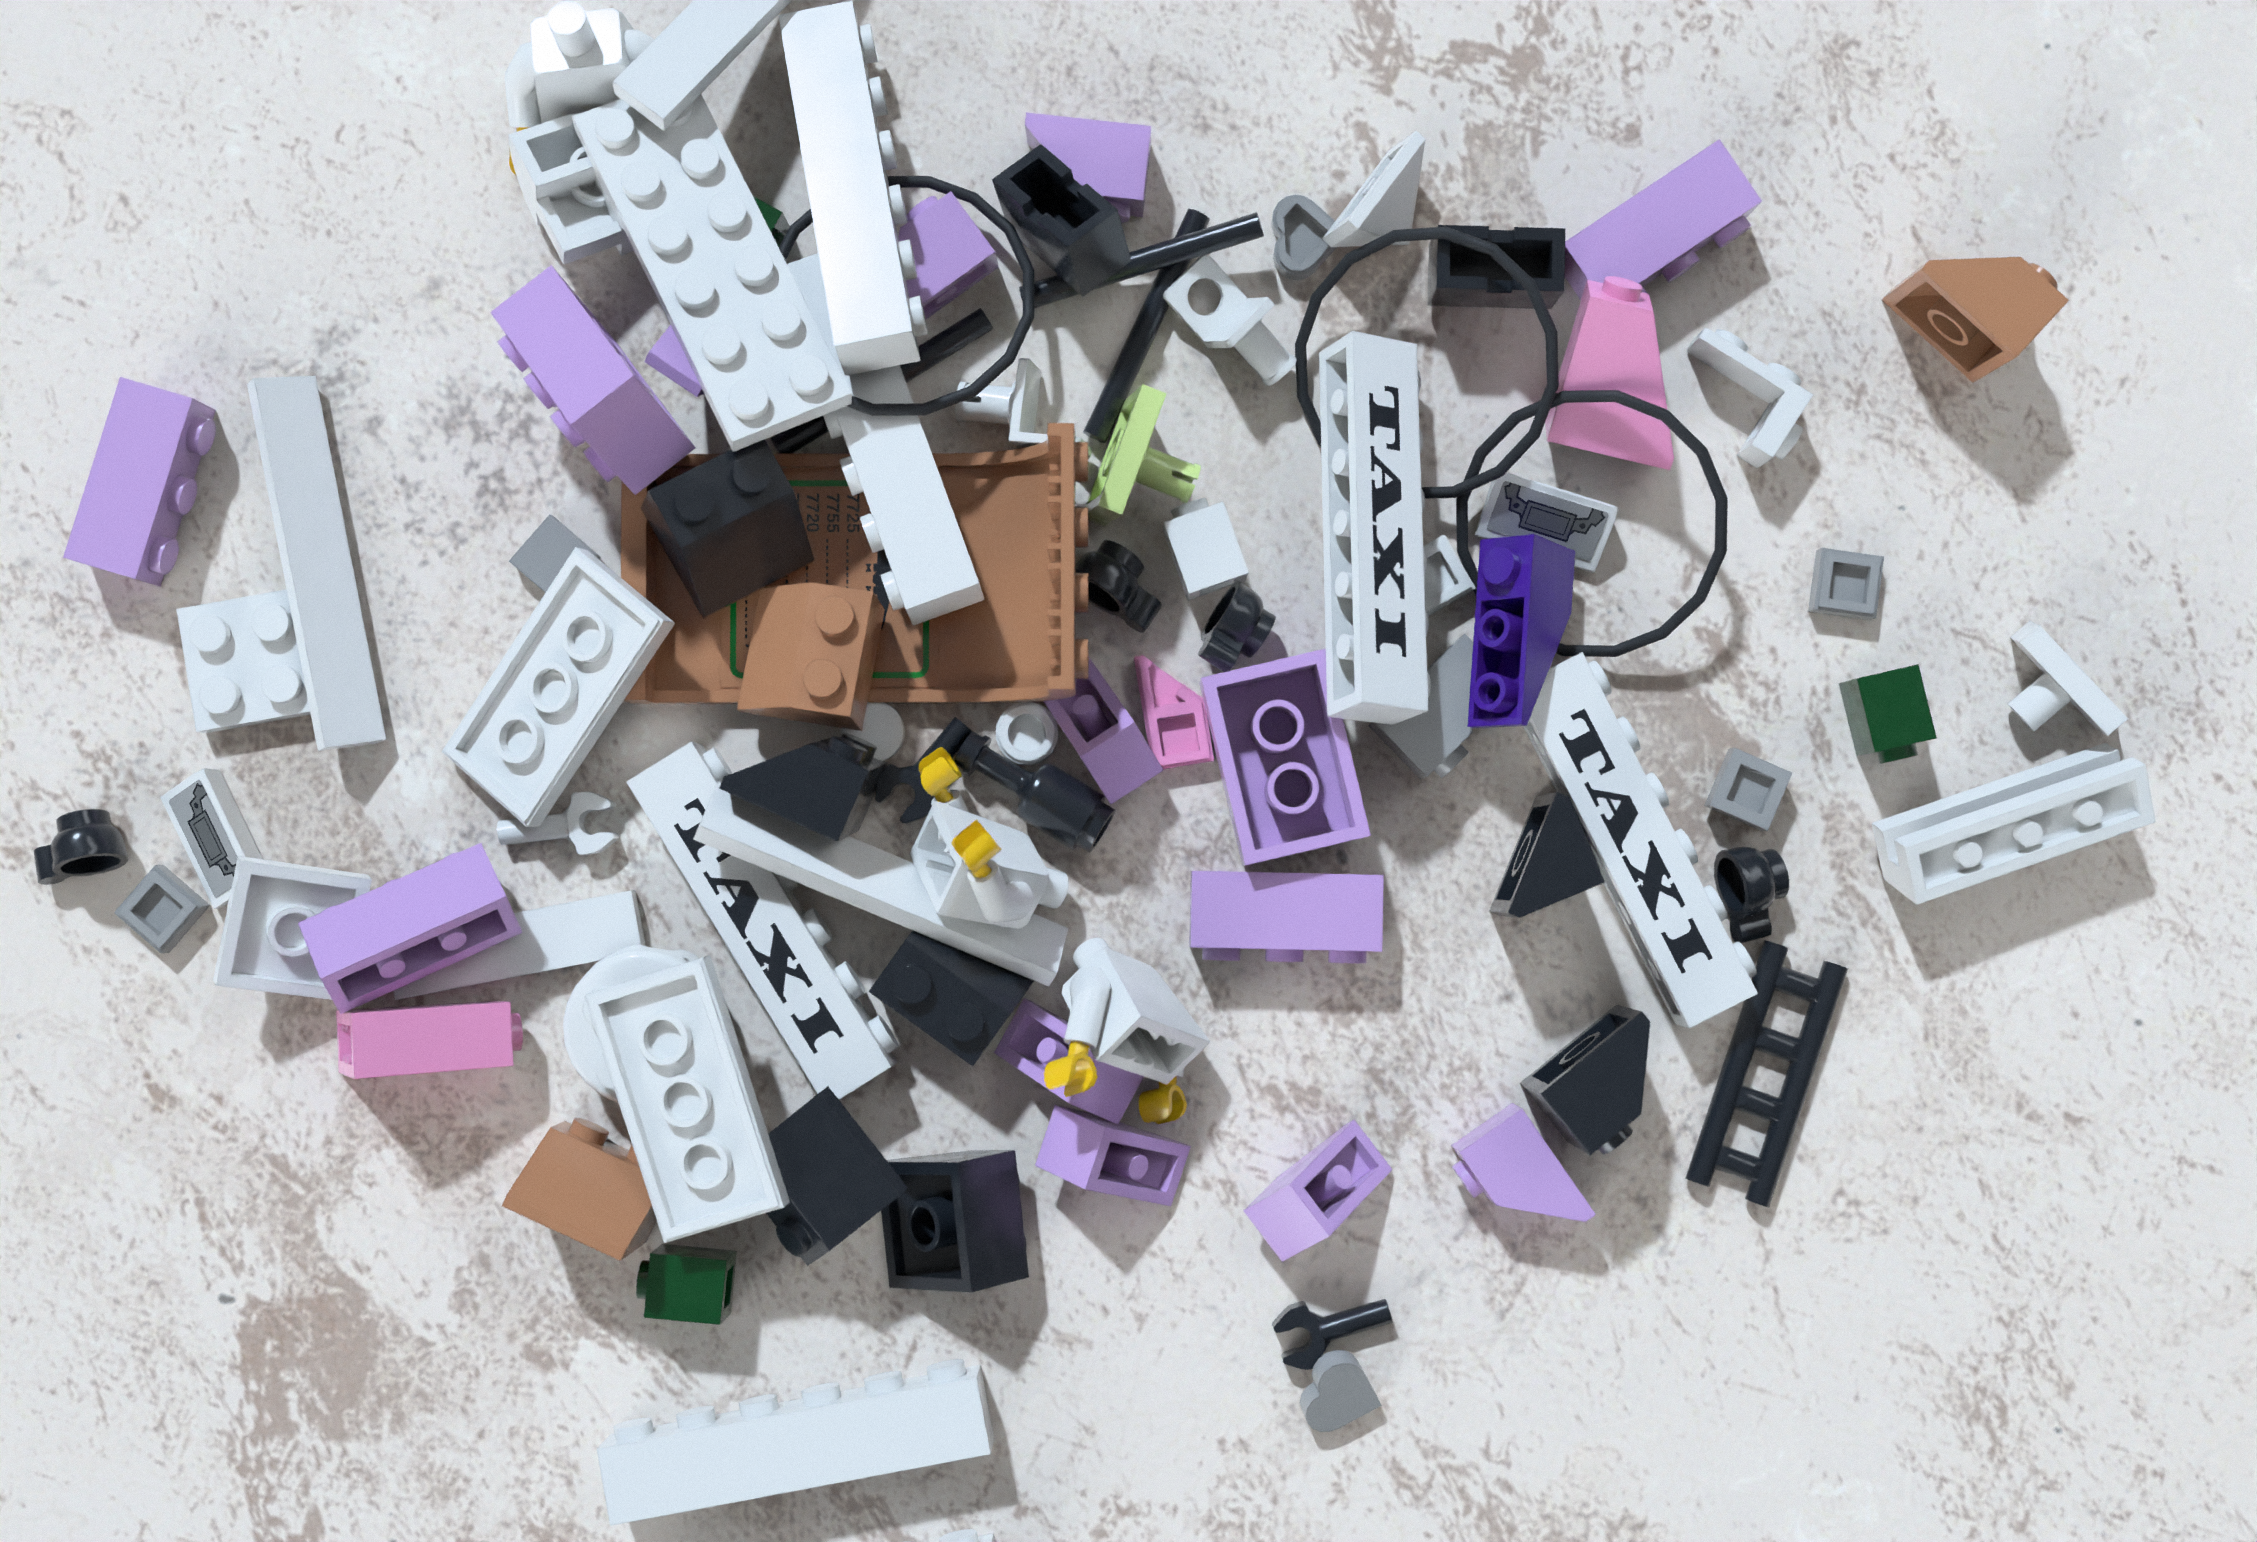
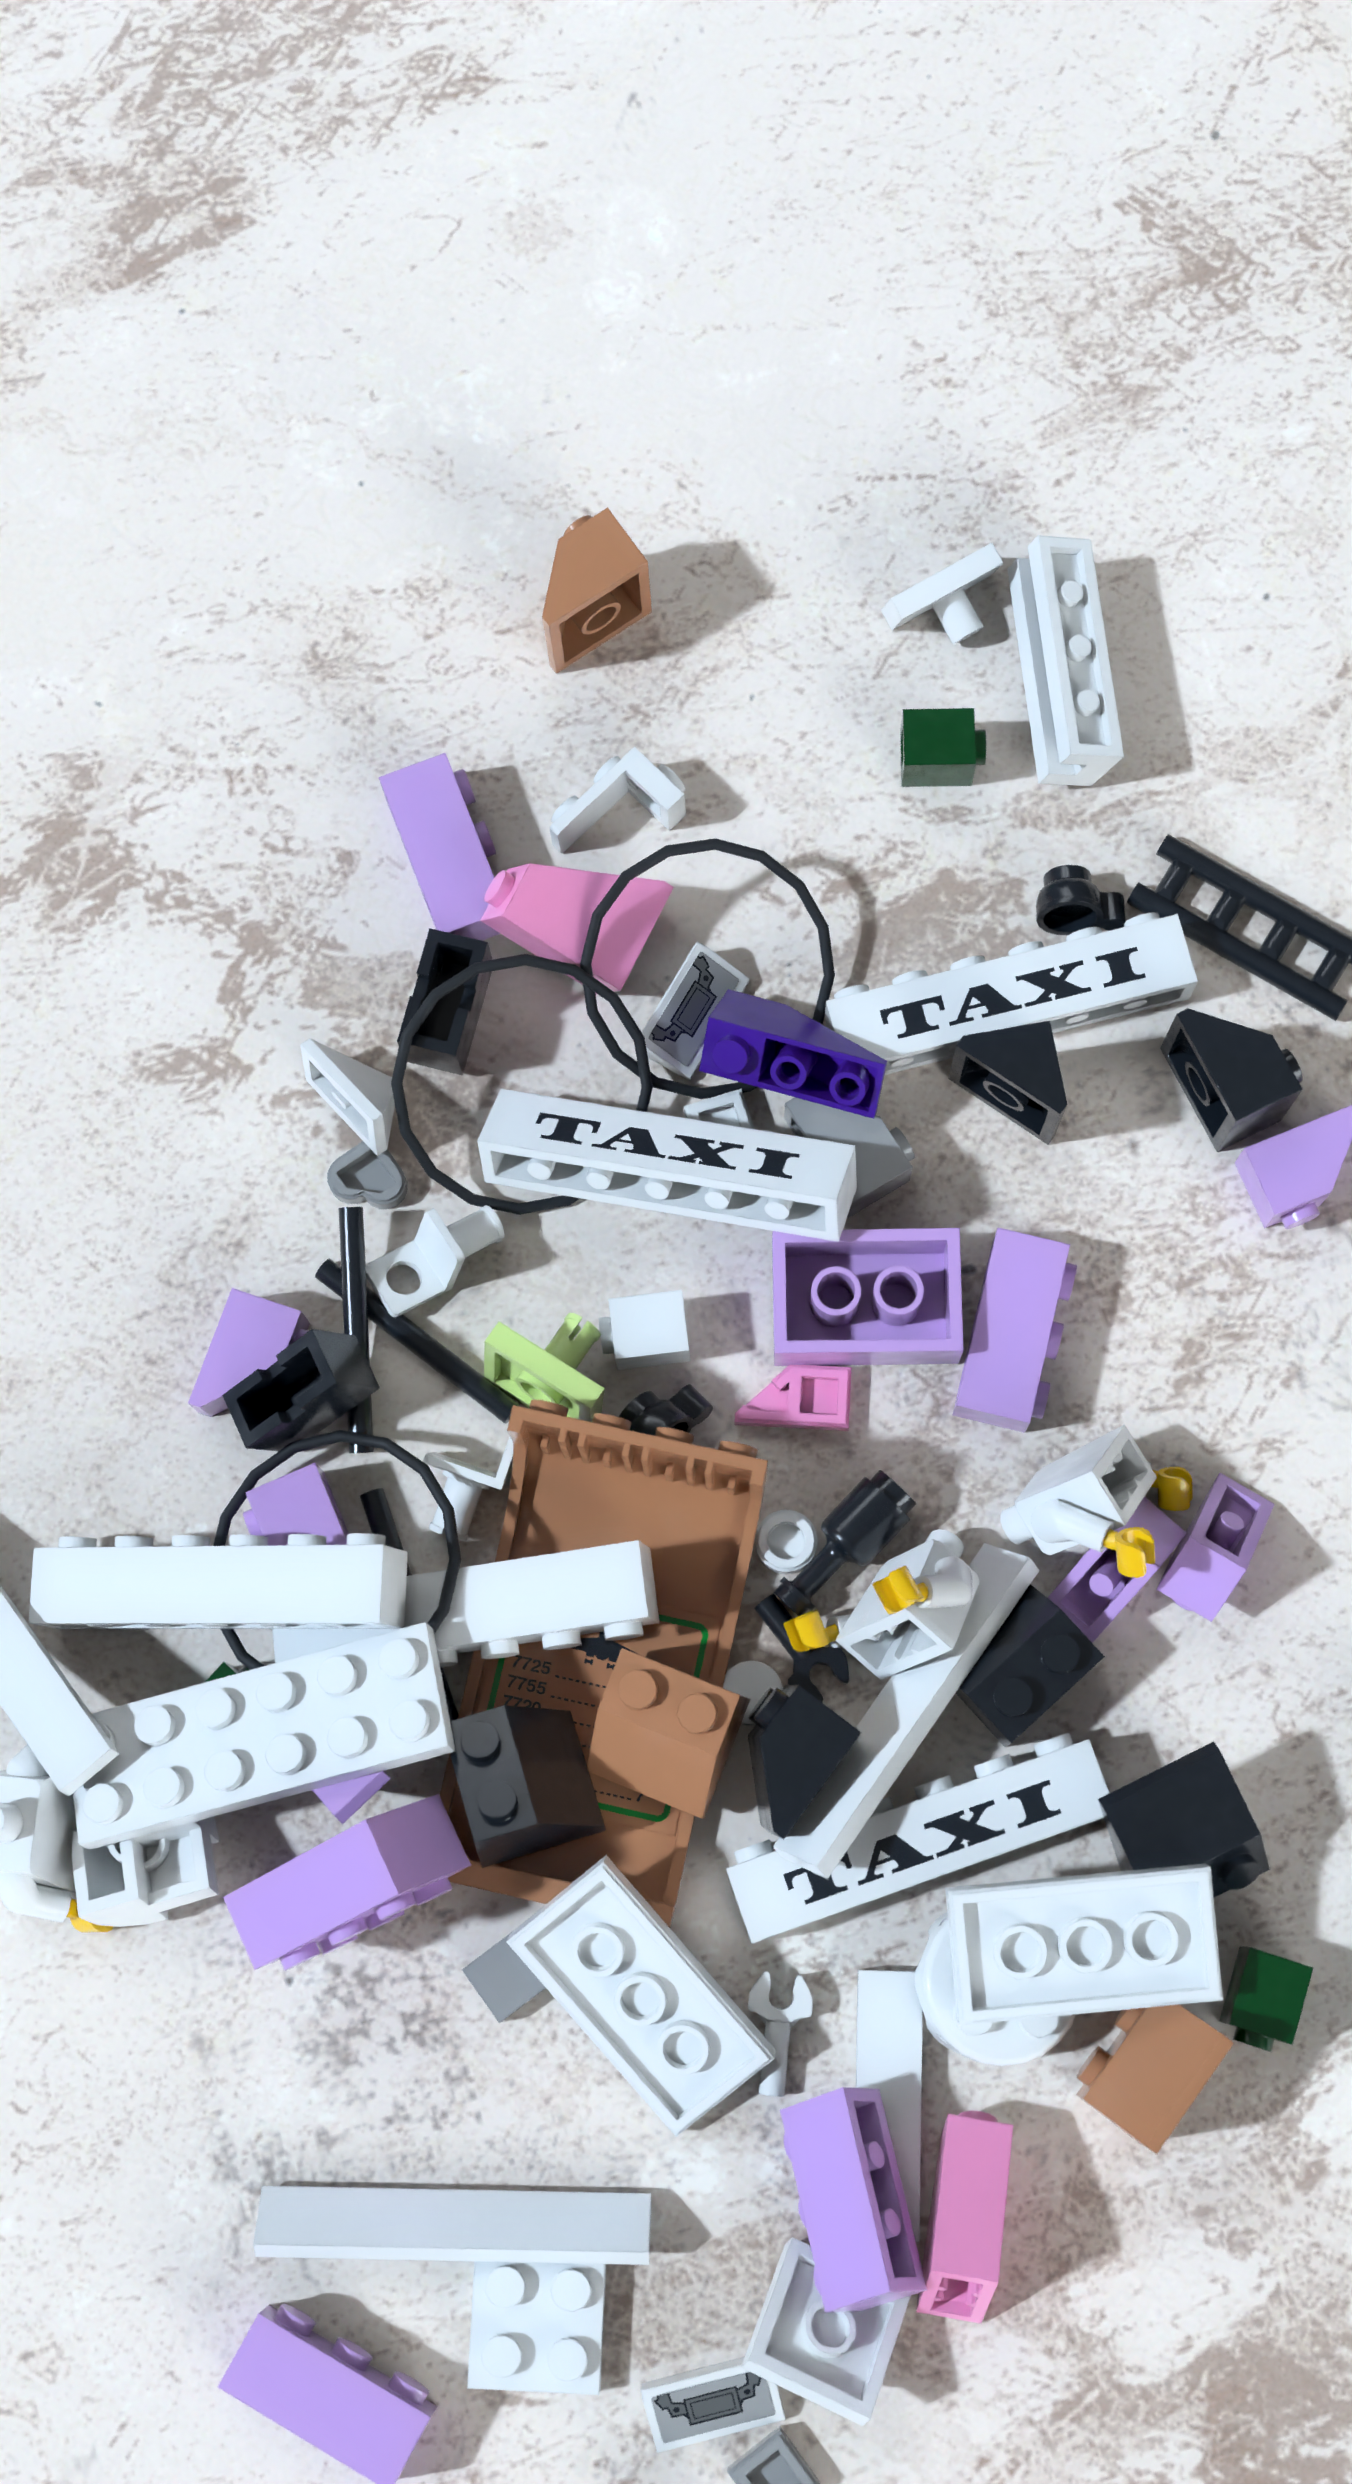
camera: 75 degrees left, 10 degrees down
black slope [881,1150,1029,1293] -> none
lavender slope [1043,658,1163,804] -> none
black piece [1198,581,1276,672] -> none
lavender slope [1244,1120,1393,1262] -> none
light grey plate [1704,748,1792,831] -> none
light grey tile [1808,548,1884,620] -> none

